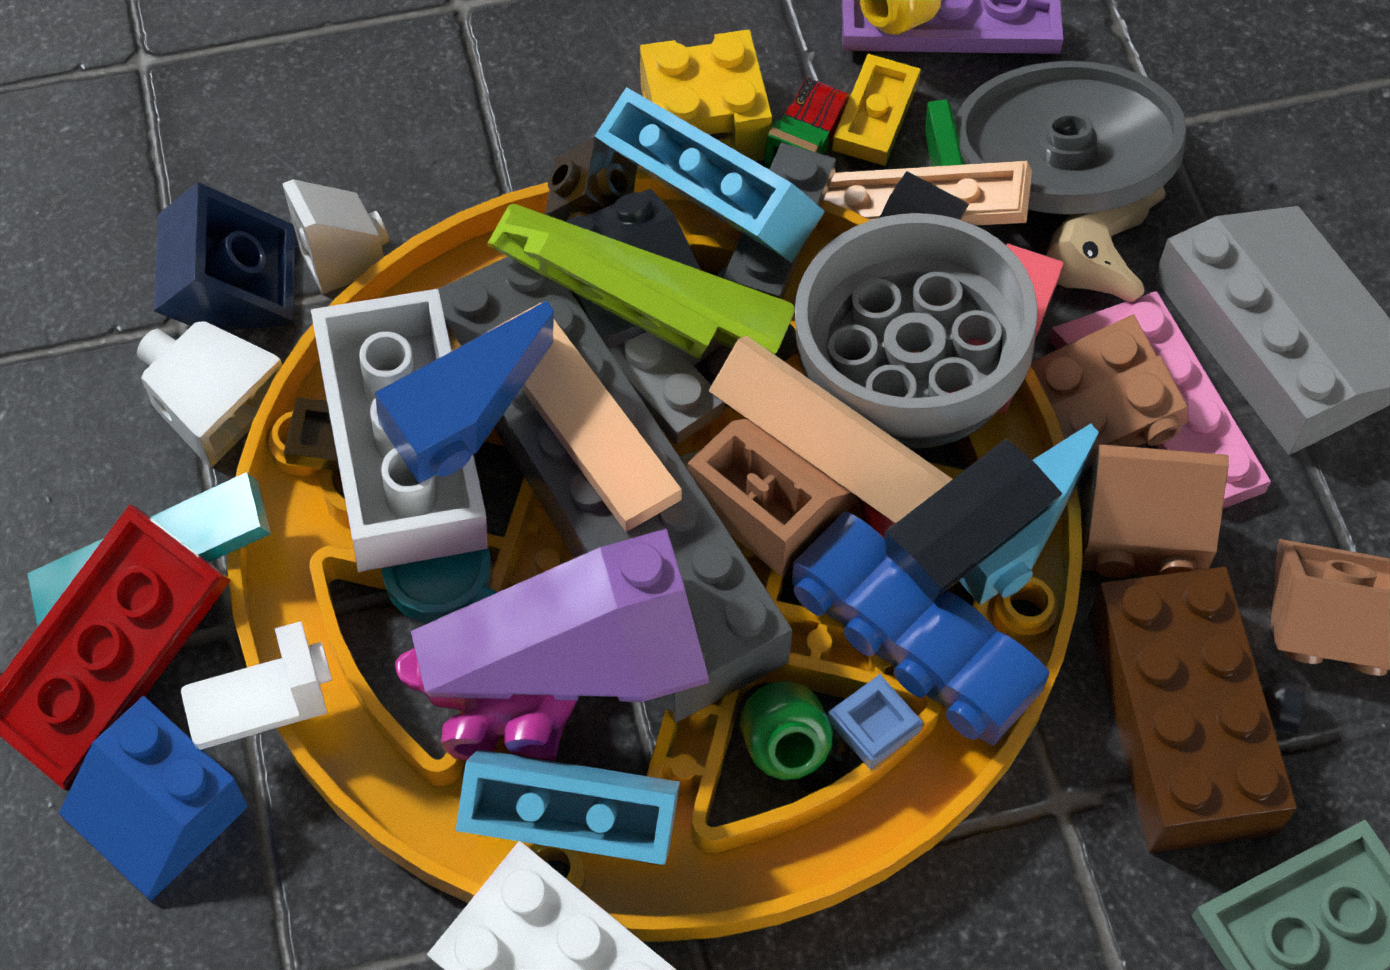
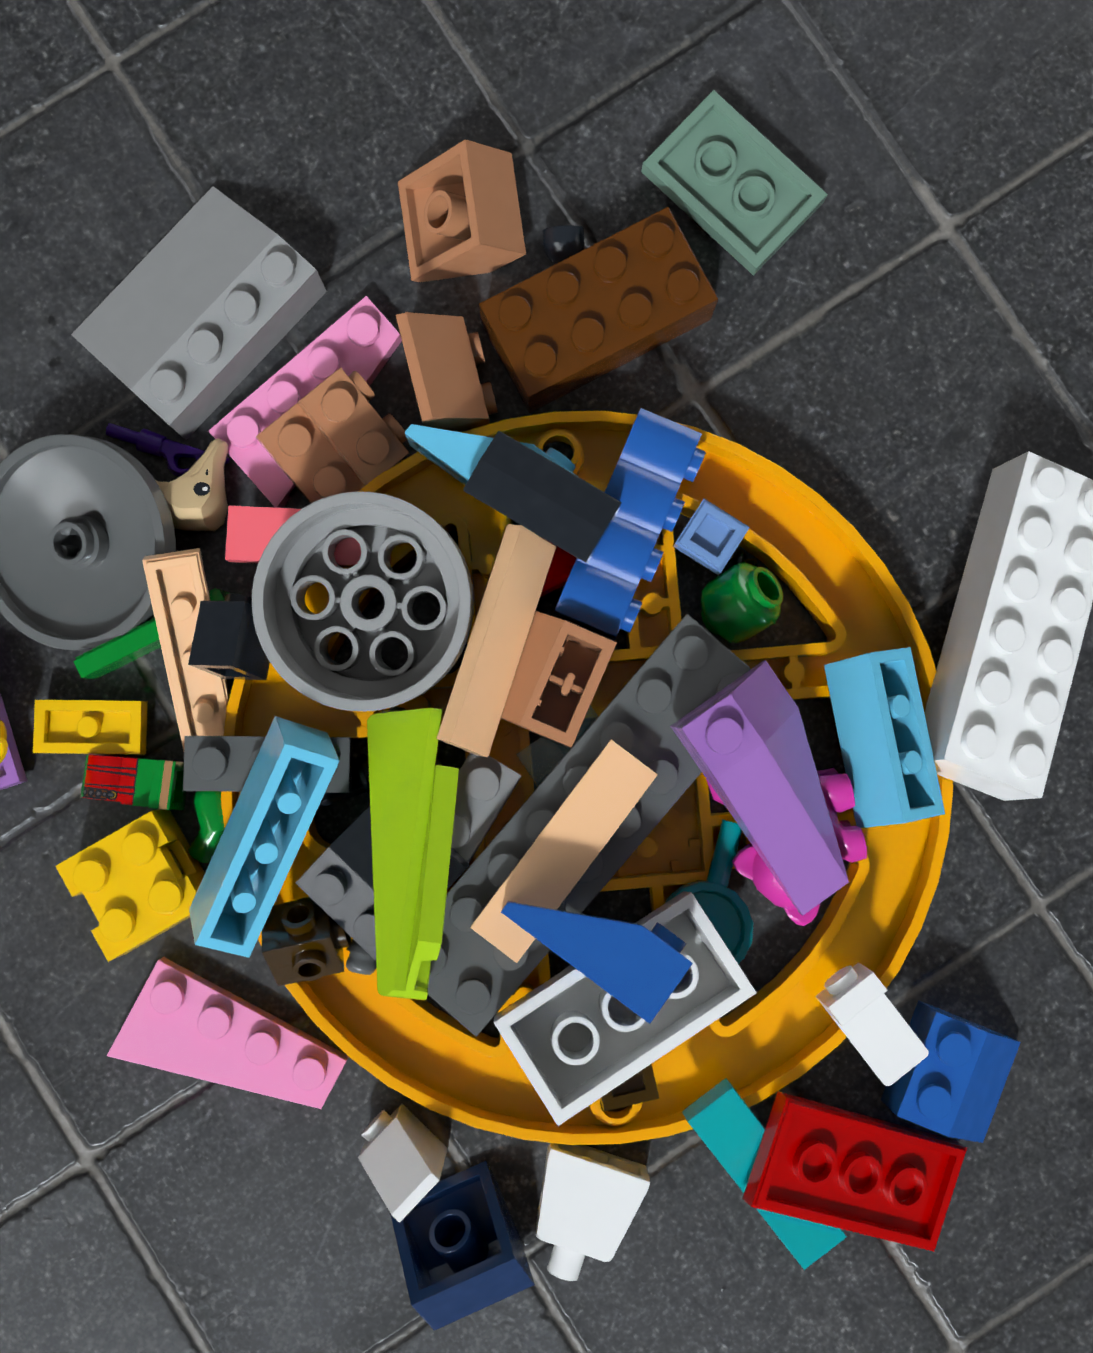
camera: 110 degrees left, 25 degrees up
none -> dark purple hand [106,423,231,477]
none -> bright pink wing [107,957,349,1109]

